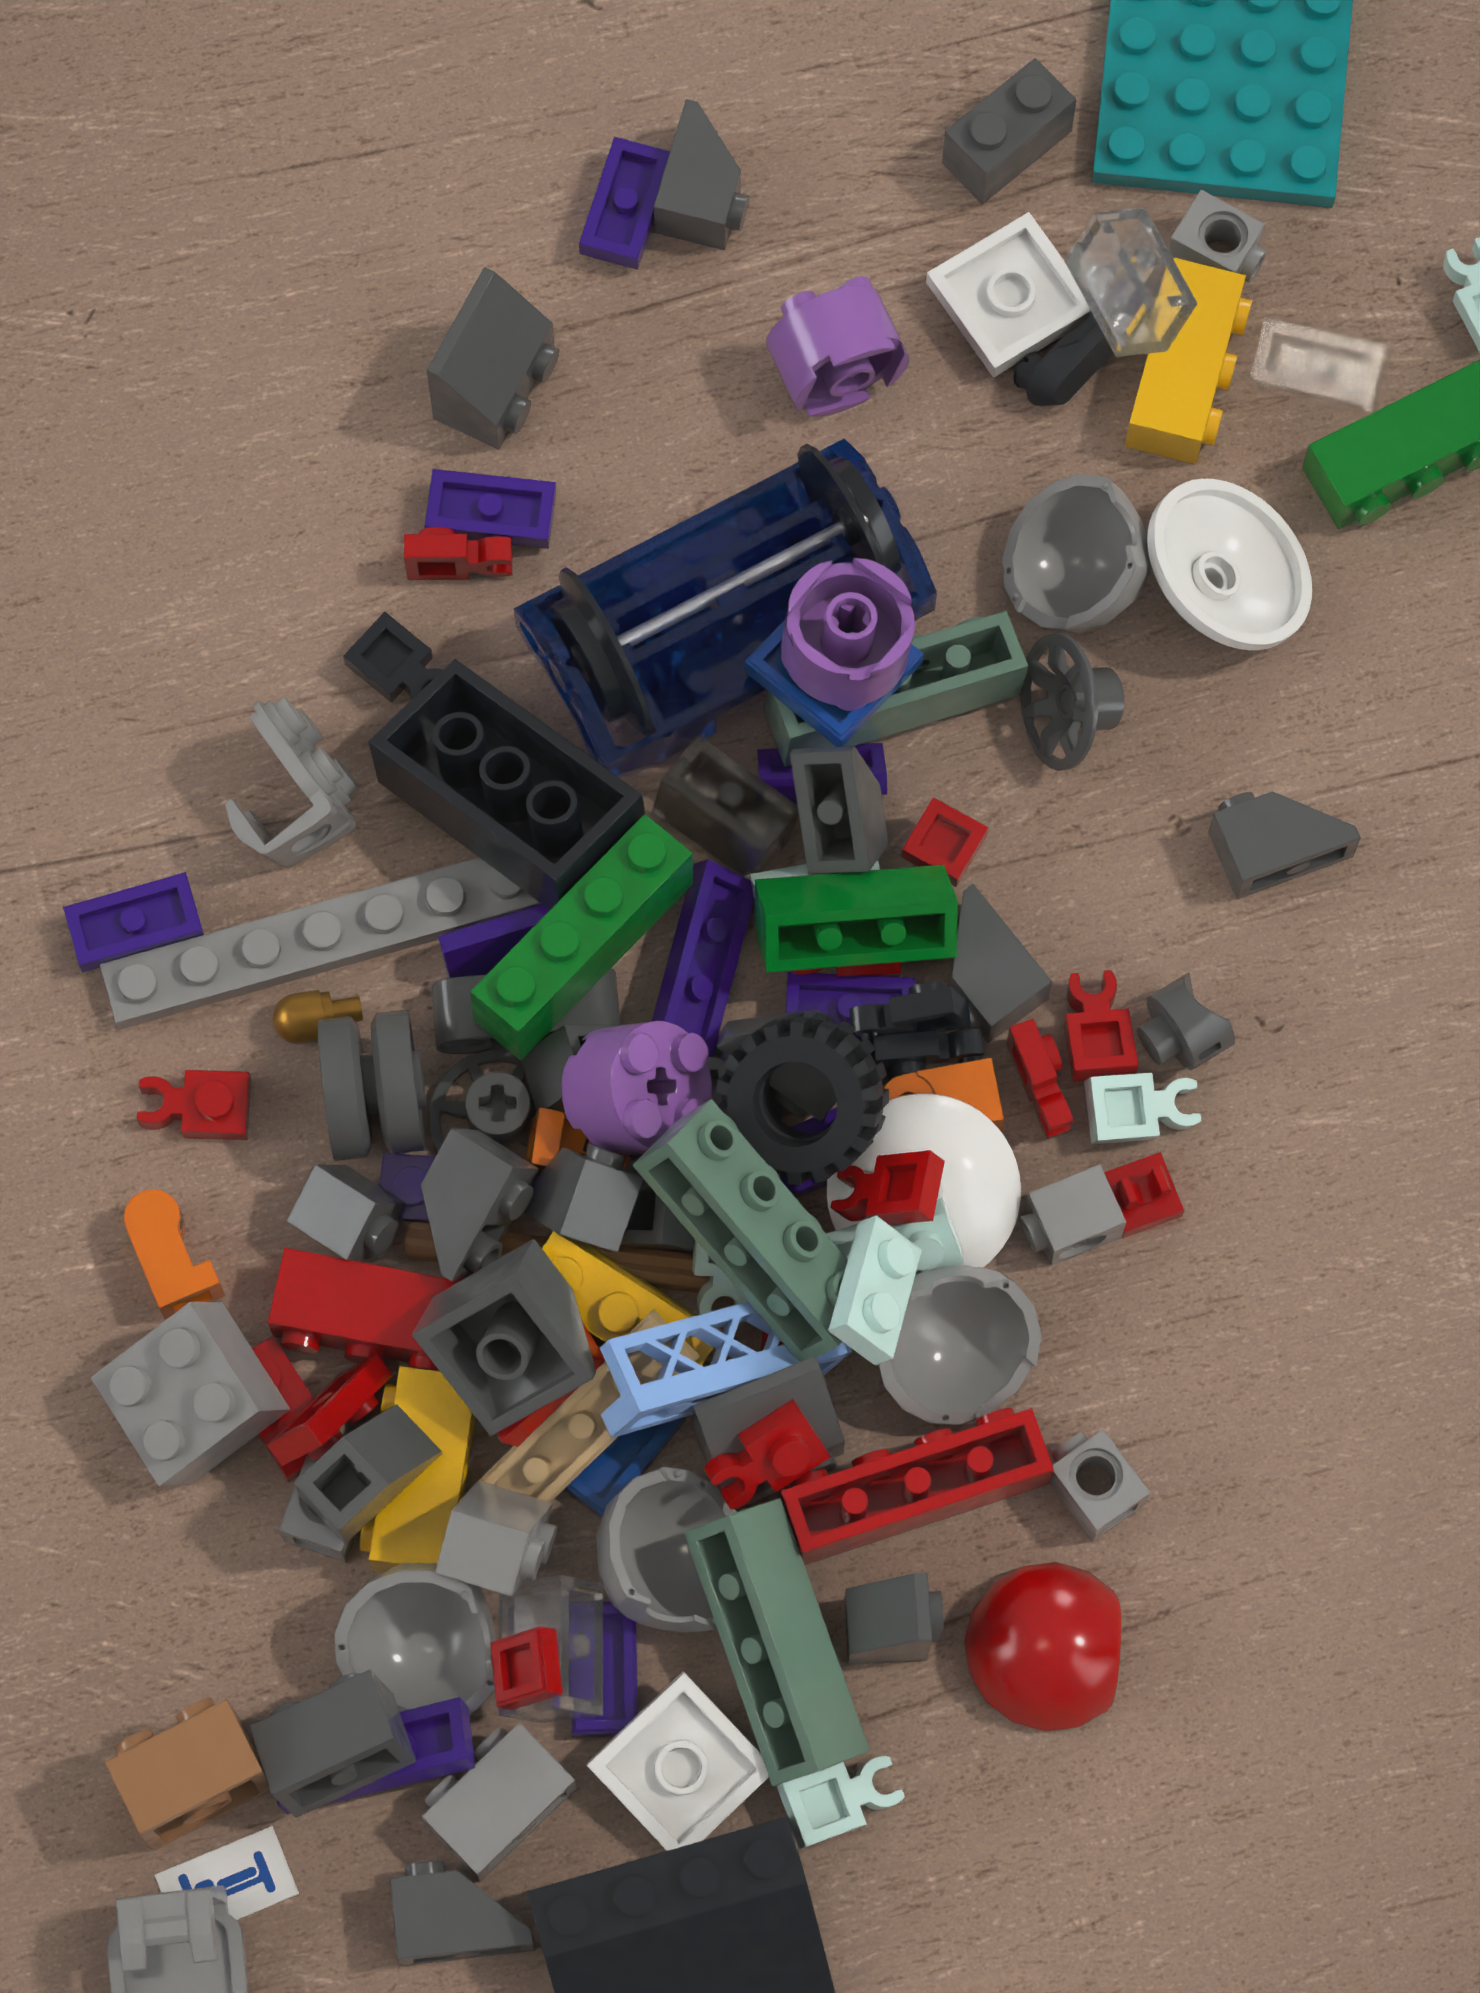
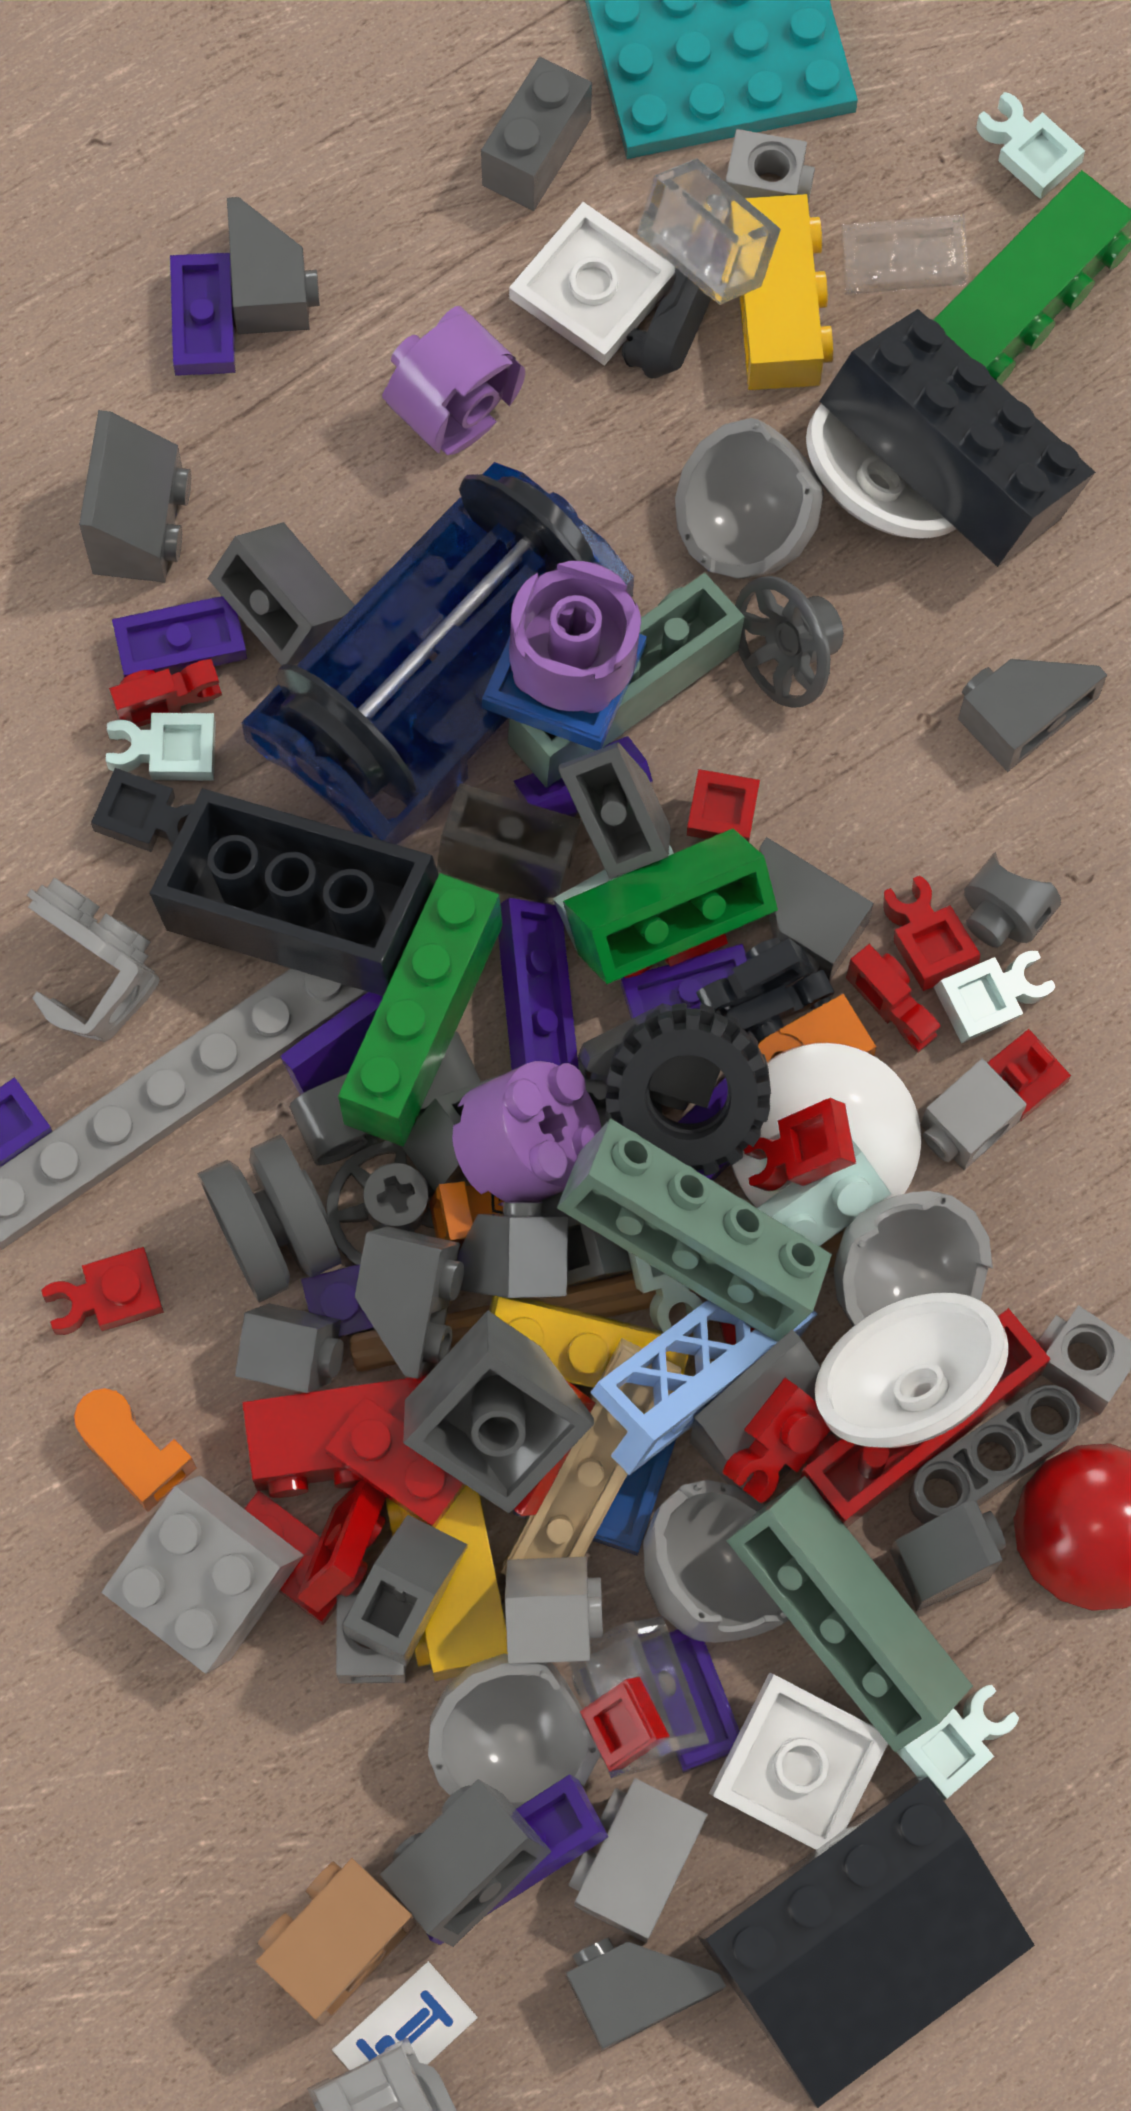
camera: 20 degrees left, 0 degrees up
pearl gold cylinder [272,989,363,1044] -> none
light aqua plate [828,1215,922,1365] -> none
none -> light aqua plate [106,713,216,781]
none -> dark grey brick [207,522,360,666]
none -> red plate [325,1395,466,1528]
none -> white dish [815,1293,1008,1448]
none -> black brick [819,309,1096,567]
none -> dark grey beam [909,1385,1080,1524]

